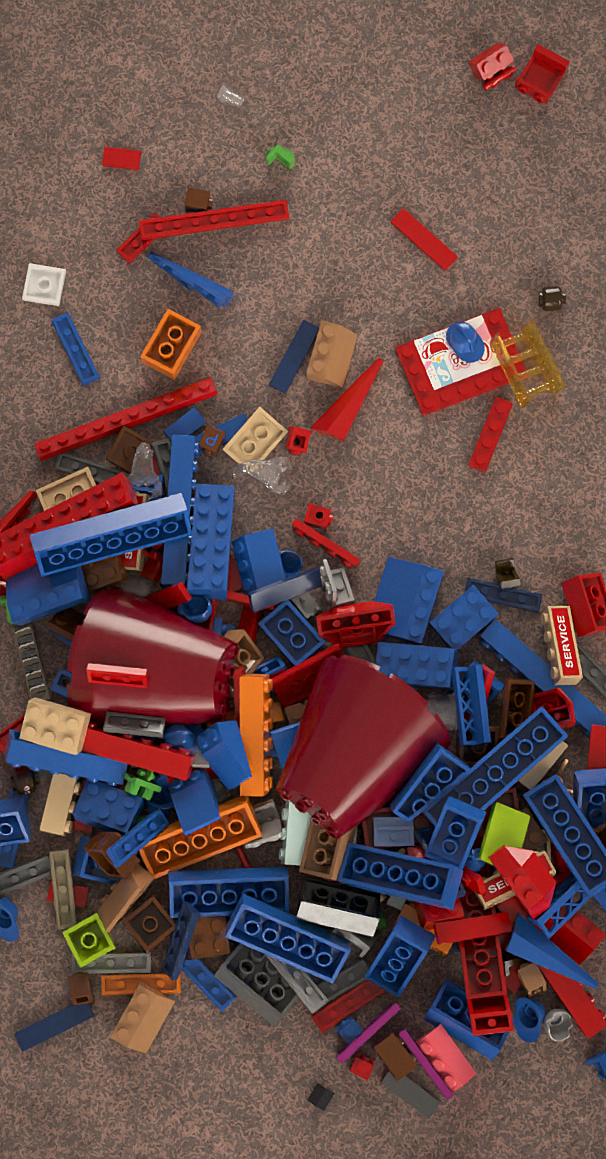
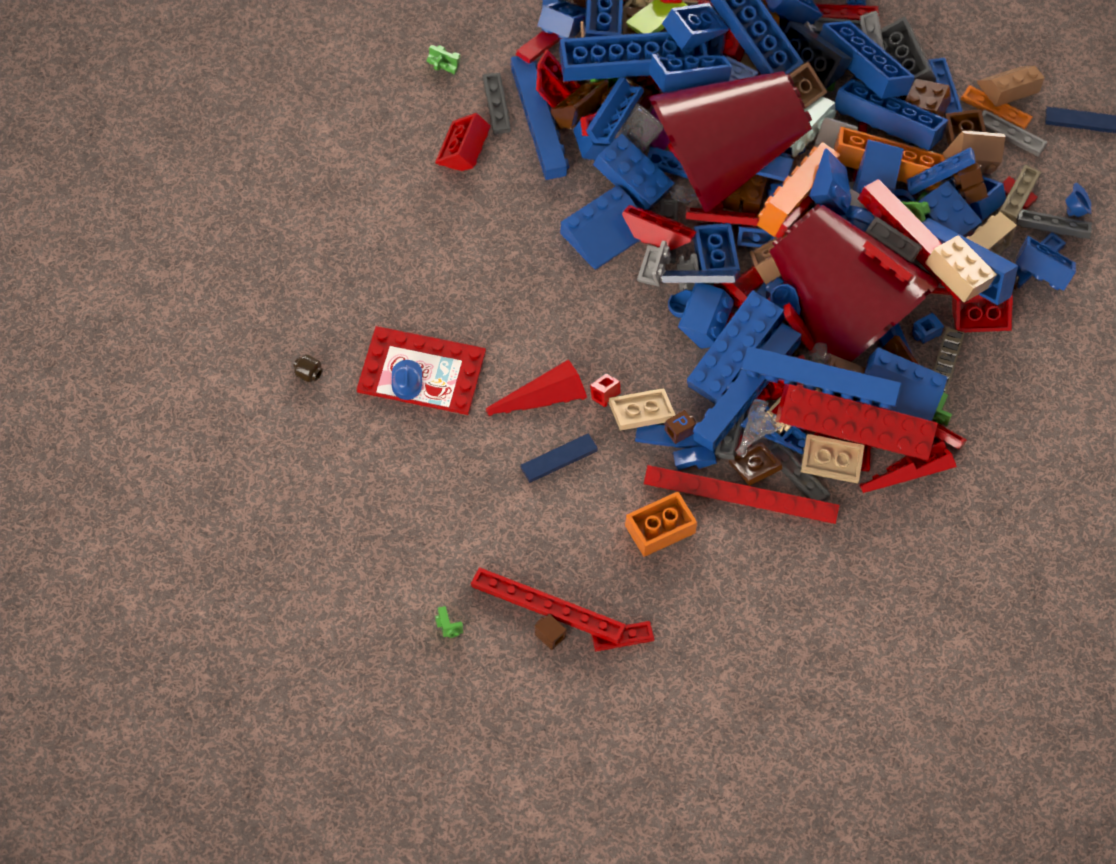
camera: 150 degrees left, 20 degrees down
white tile [22,263,66,306] -> none
blue tile [51,312,100,386] -> none
lime slope [62,913,116,968] -> none
reddish brown brick [68,972,94,1006] -> none
red tile [102,146,142,171] -> none
blue wedge [147,252,234,308] -> none
dark blue tile [161,902,200,980] -> none
clear cone [216,85,245,108] -> none
clear animal [231,457,292,495] -> none
red plate [292,519,360,569] -> none
red brick [304,503,334,530] -> none
medium nougat slope [307,320,358,388] -> none
red tile [390,208,458,271] -> none
blue brick [429,585,499,650] -> none
dark blue tile [464,577,543,613] -> none
red brick [468,43,517,91] -> none
red plate [468,397,513,473] -> none
clear yellow fence [489,321,567,408] -> none
dark brown bracket [495,558,520,589] -> none
red panel [515,44,570,104] -> none
brick [541,606,583,685] -> none

